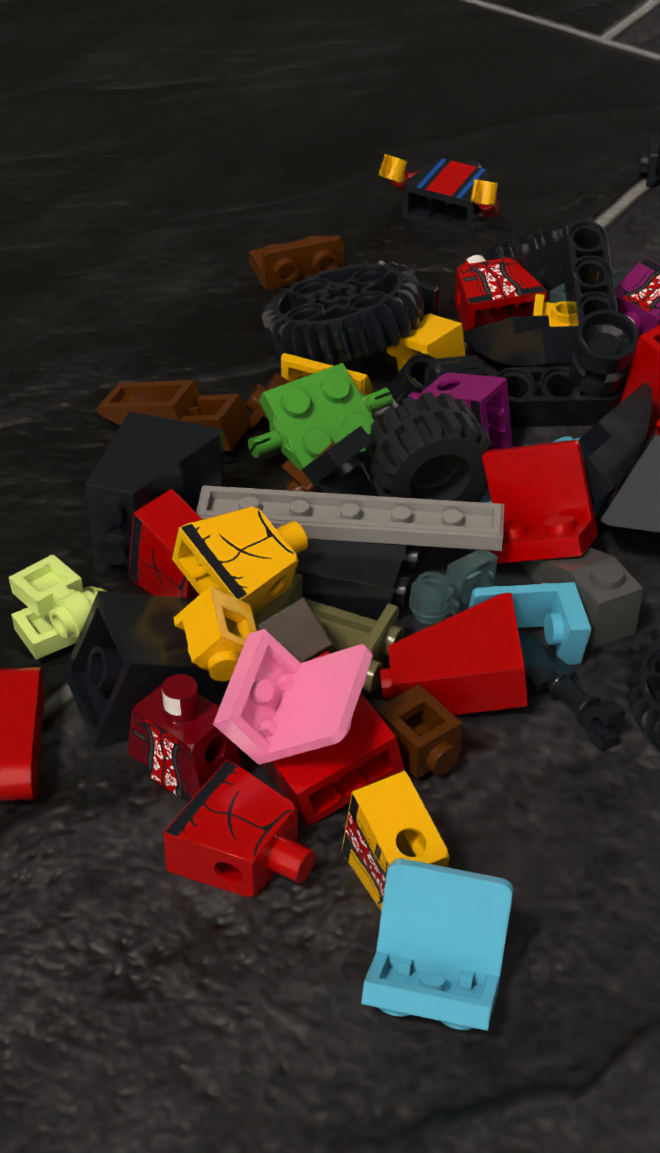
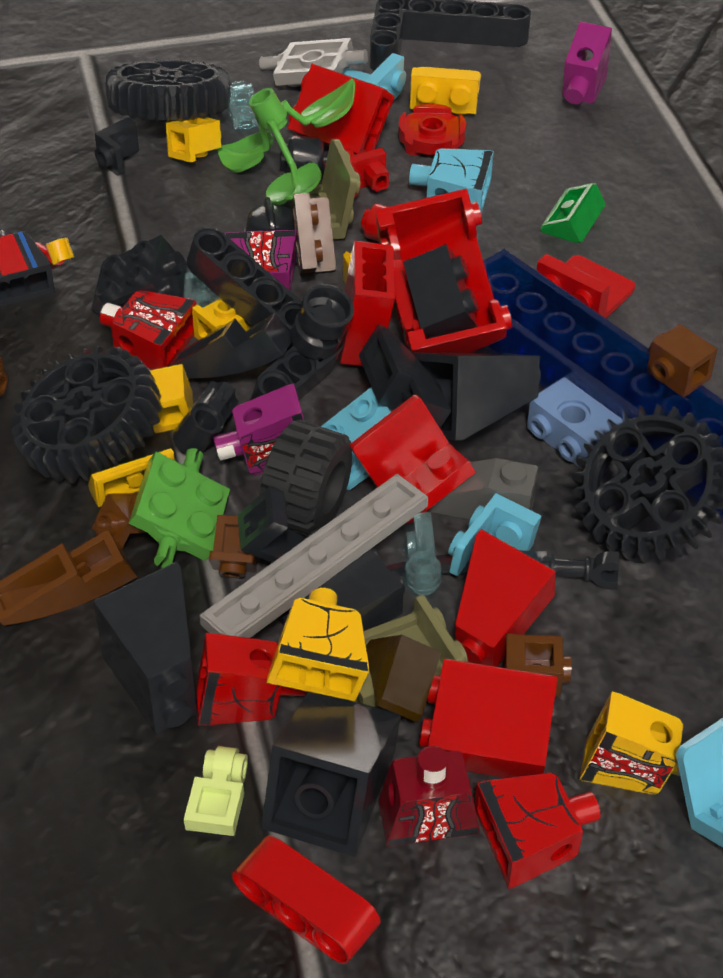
camera: 50 degrees left, 5 degrees up
yellowish green plate [9,554,95,638] -> none
yellow brick [173,586,257,681] -> none
bright pink bracket [213,629,373,765] -> none

